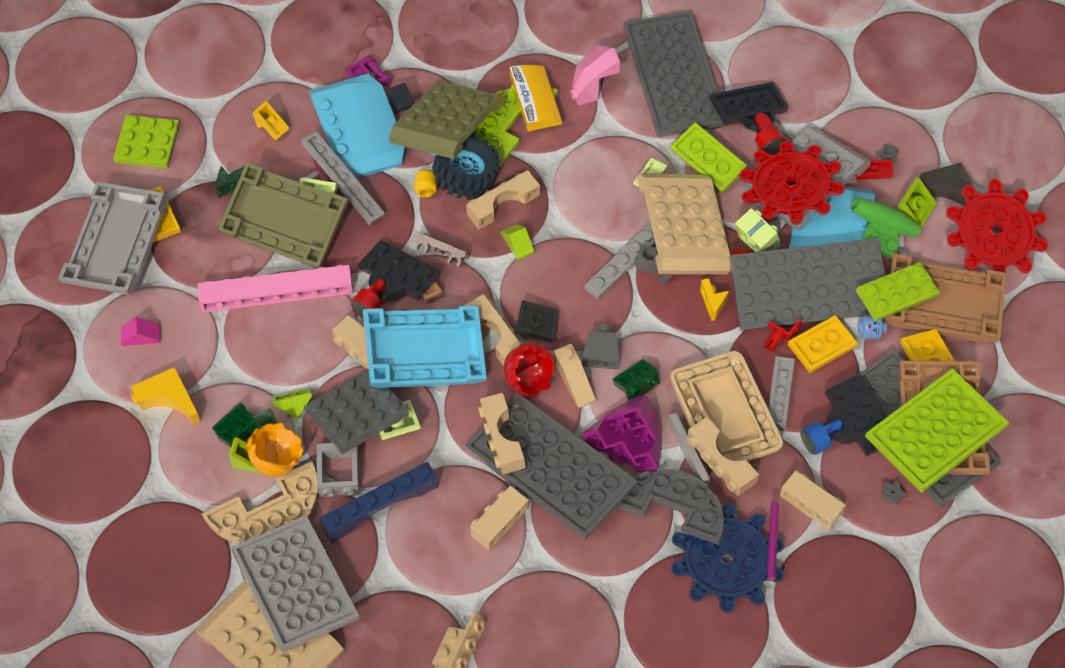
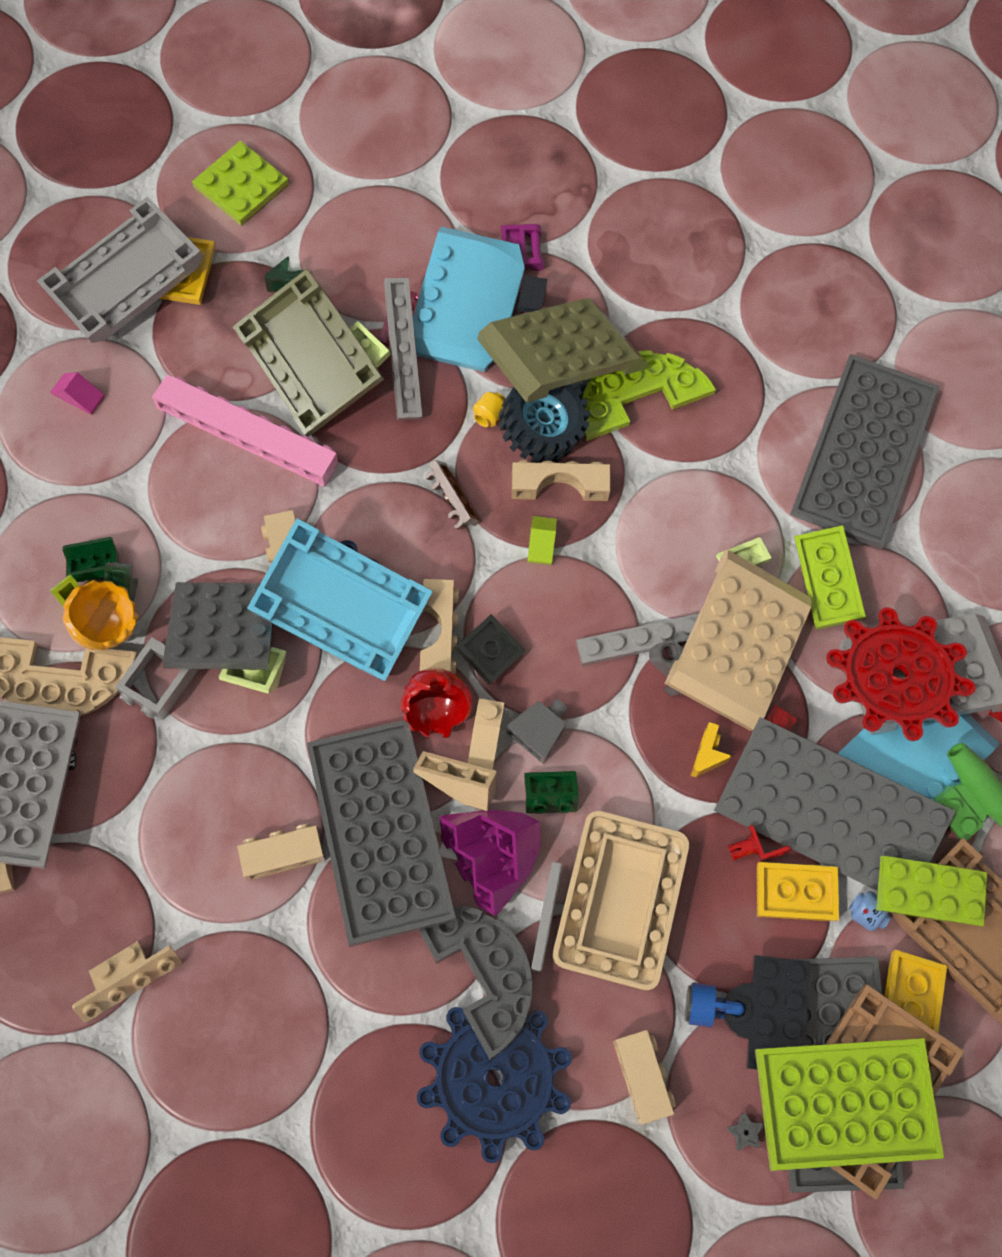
camera: 30 degrees right, 10 degrees up
yellow arch [130,367,200,425] -> none
yellow slope [252,101,289,140] -> none
lime slope [272,387,312,419] -> none
dark blue arch [320,461,438,543] -> none
black plate [350,240,441,318] -> none
medium nougat plate [422,282,442,303] -> none
tan arch [478,393,525,475] -> none
yellow slope [510,65,562,132] -> none
bright pink brick [570,44,620,106] -> none
tan arch [687,417,759,496] -> none
black plate [709,82,788,155] -> none
yellowish green container [735,208,780,252] -> none
magenta bar [767,502,779,580] -> none
light grey tile [768,356,795,430] -> none
none -> tan slope [413,751,497,811]

